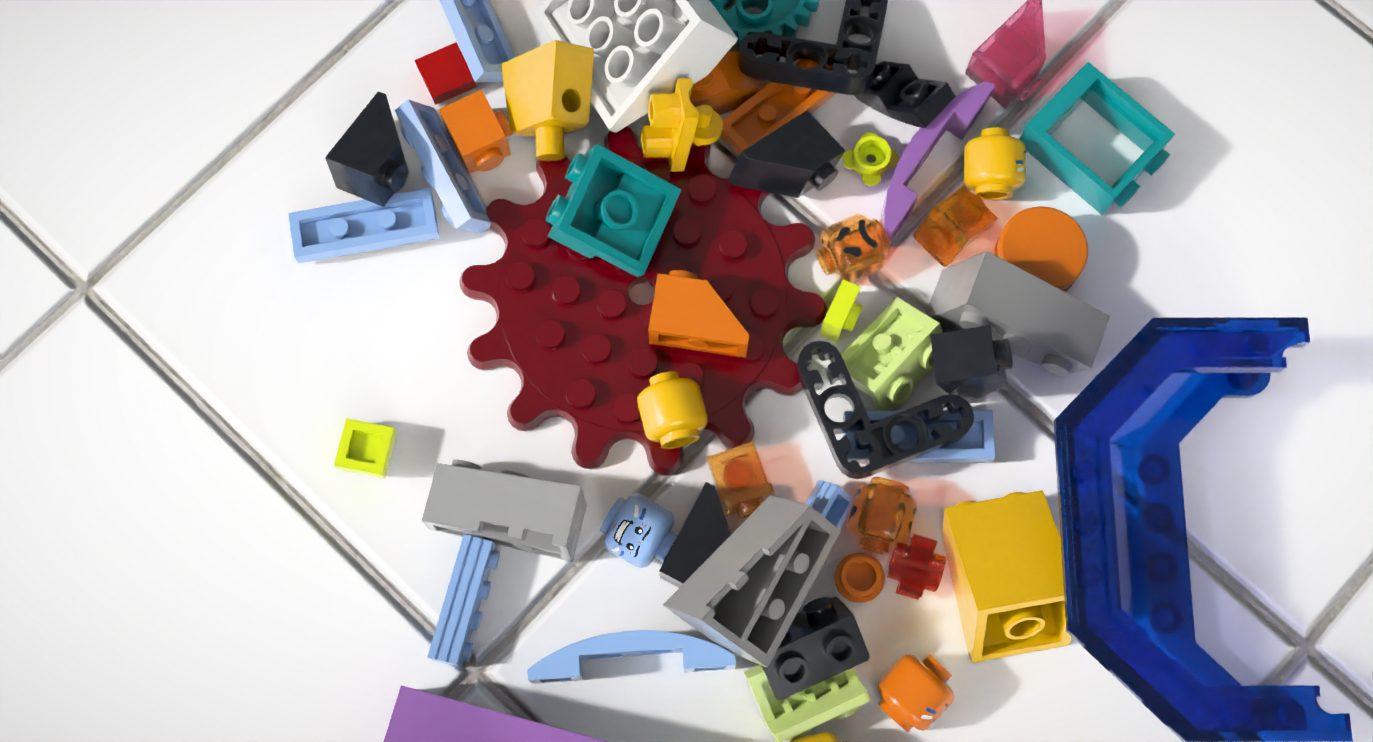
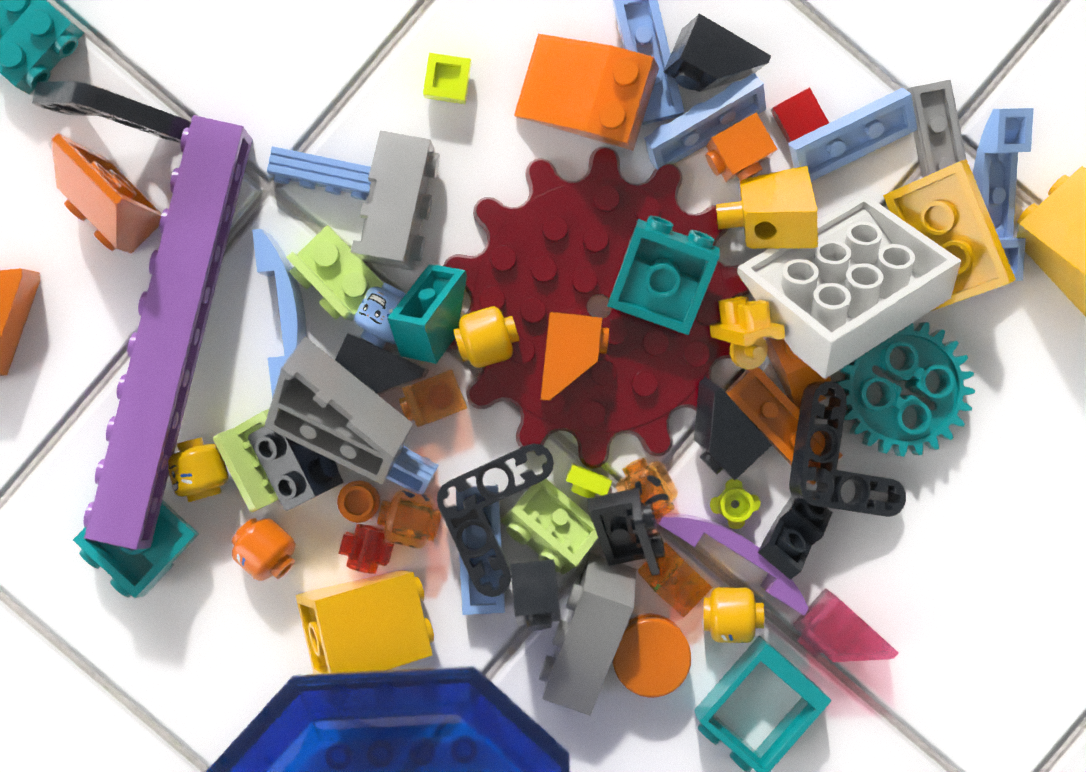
camera: 90 degrees right, 15 degrees up
none -> yellowish green bracket [286,225,384,321]
none -> teal slope [387,264,467,364]
none -> orange slope [514,33,659,151]
none -> black bracket [588,488,666,576]

